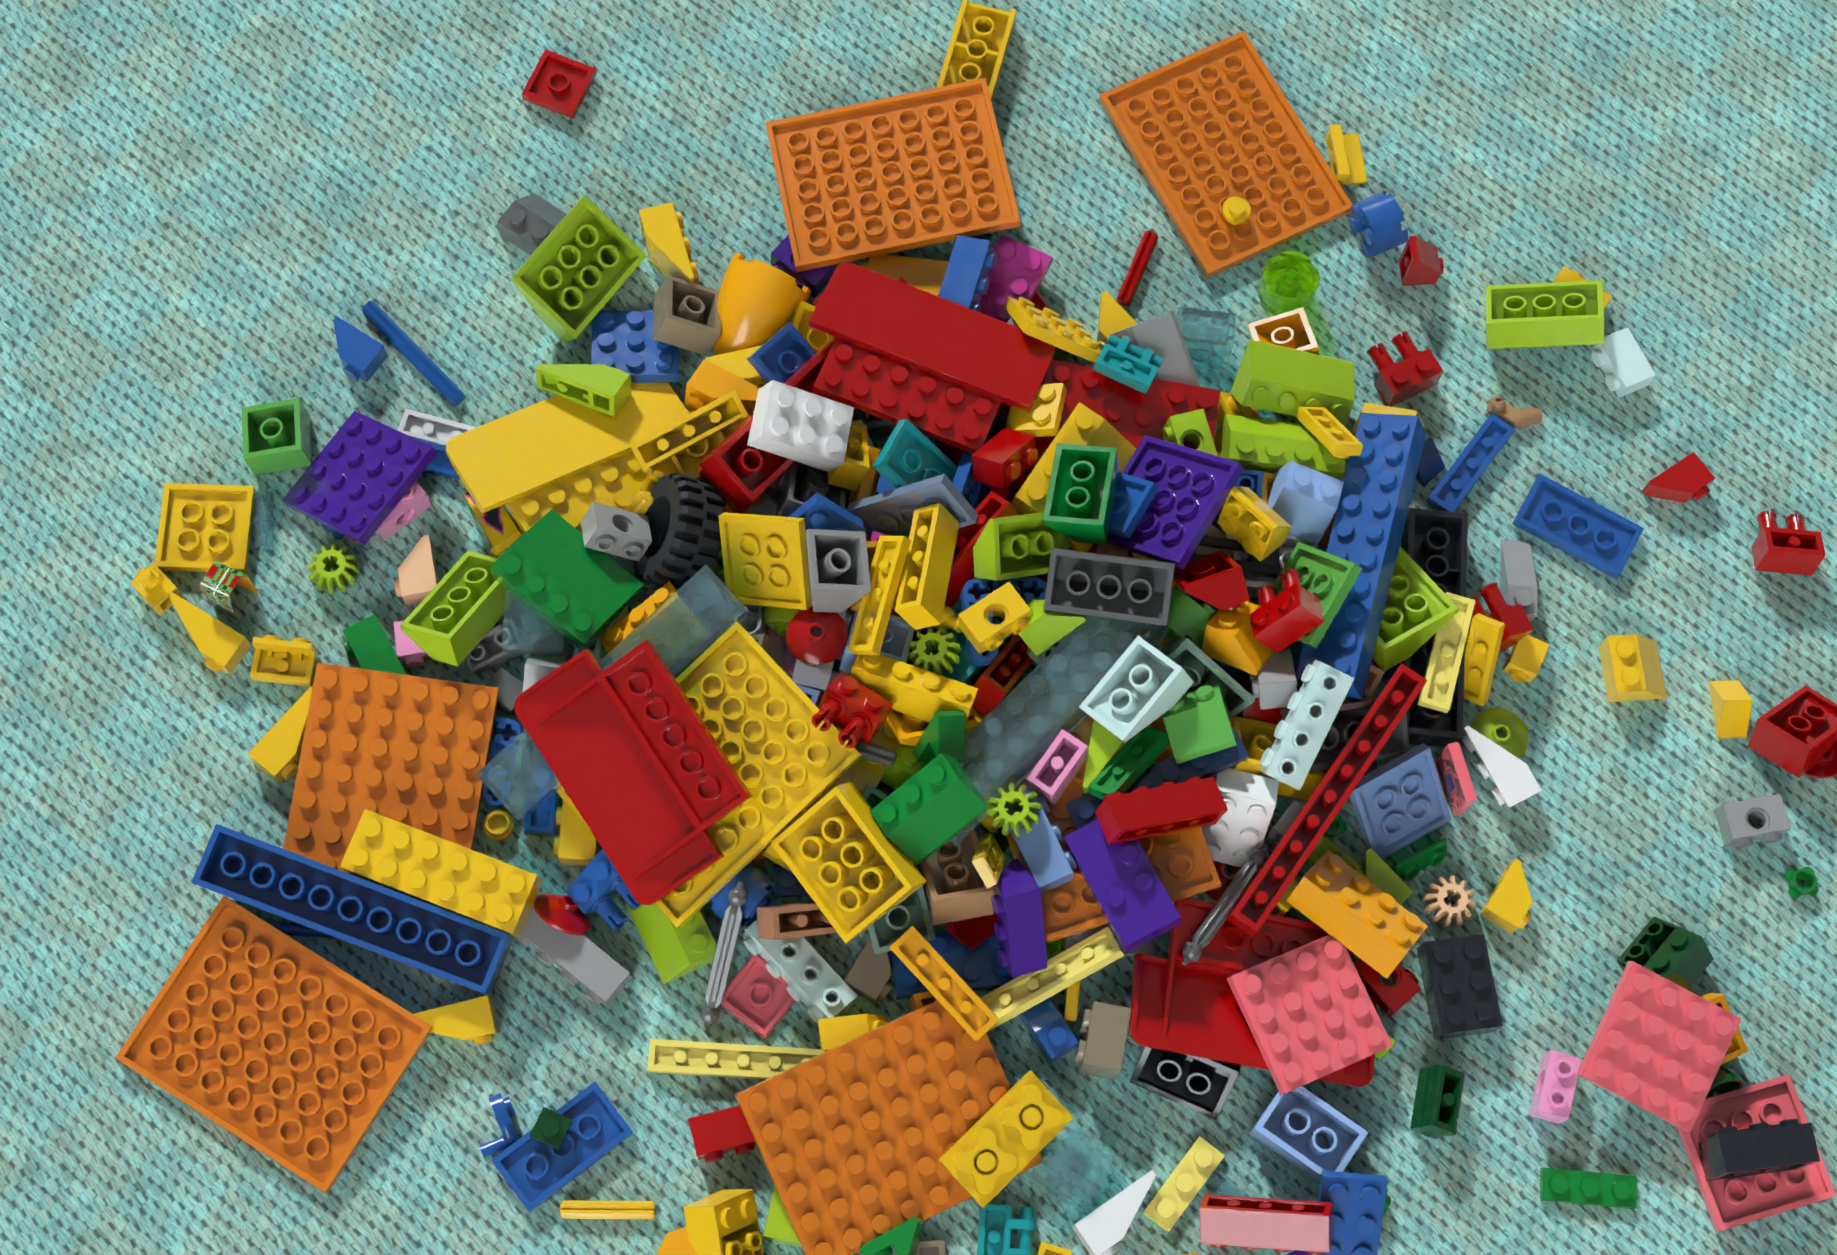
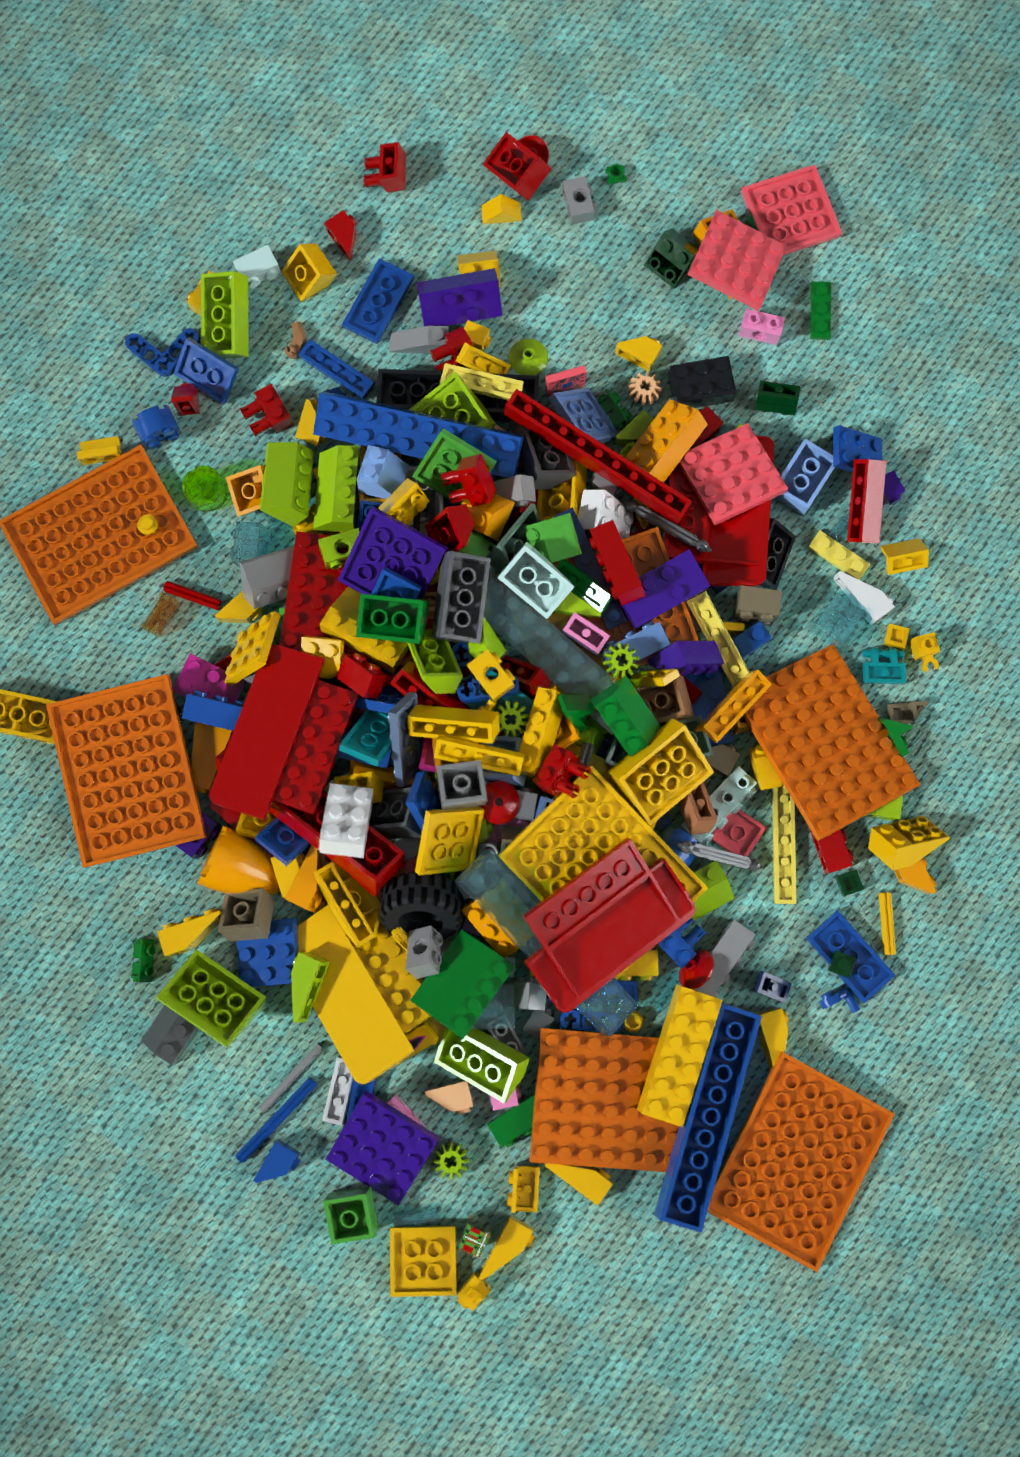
camera: 85 degrees left, 10 degrees up
red plate [522,49,597,119] -> none
yellow piece [939,1071,1074,1208] -> none
teal plate [1092,335,1164,394] -> none
light aqua brick [1260,660,1355,791] -> none
yellow plate [1296,407,1363,458] -> none
white slope [1462,726,1542,809] -> none
black brick [1698,1119,1820,1181] -> none
none -> blue beam [125,328,200,377]
none -> green hinge [131,939,156,982]
none -> clear orange hinge [140,591,180,638]
none -> blue plate [174,338,239,404]
none -> light grey bar [258,1043,324,1113]
none -> yellow slope [281,243,337,302]
none -> dark purple brick [416,268,503,326]
none -> dark blue slope [753,971,792,1003]
none -> dark green plate [835,869,864,897]

